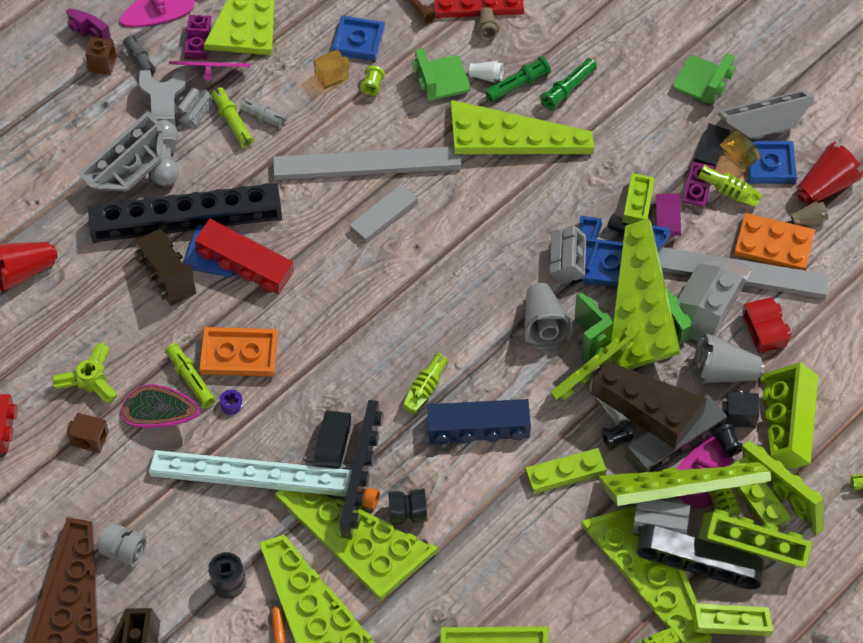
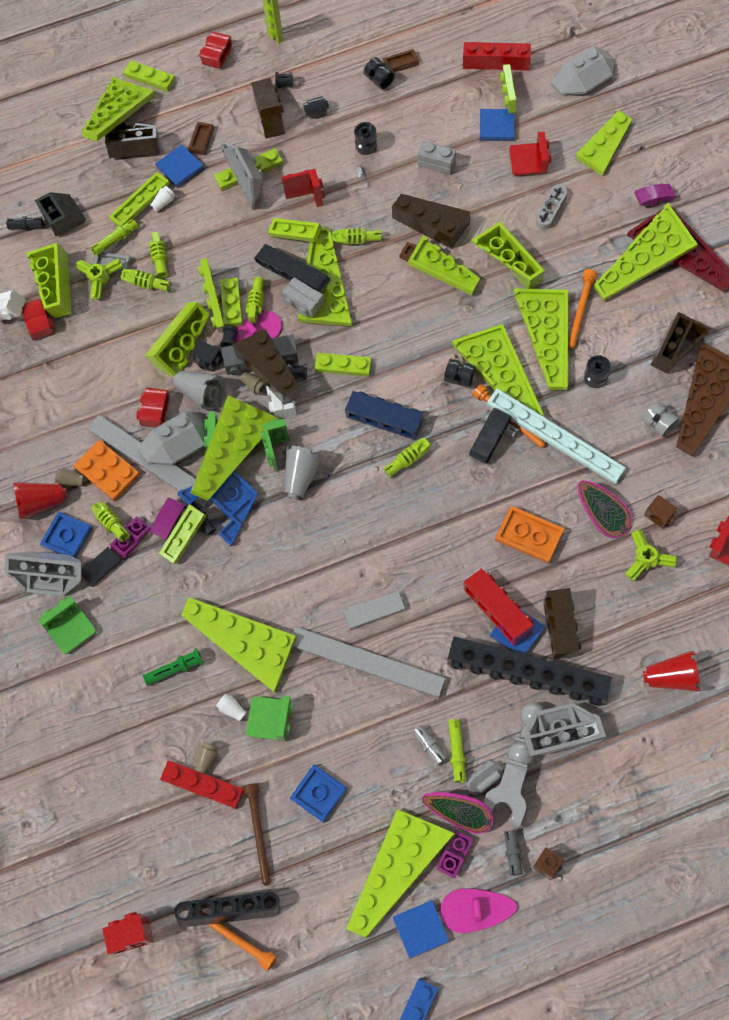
camera: 150 degrees left, 10 degrees up
magenta slope [66,8,111,40] -> none
lime pin [165,343,216,409] -> none
dark purple bush [220,390,243,415] -> none
clear yellow brick [313,49,351,89] -> none
black plate [339,400,384,539] -> none
lime bush [360,65,385,96] -> none
green pin [485,56,551,102] -> none
light grey brick [548,226,586,284] -> none
lime wing [550,327,637,401] -> none
lime wing [599,462,771,506] -> none
lime brick [698,509,813,568] -> none
clear yellow brick [720,130,761,172] -> none

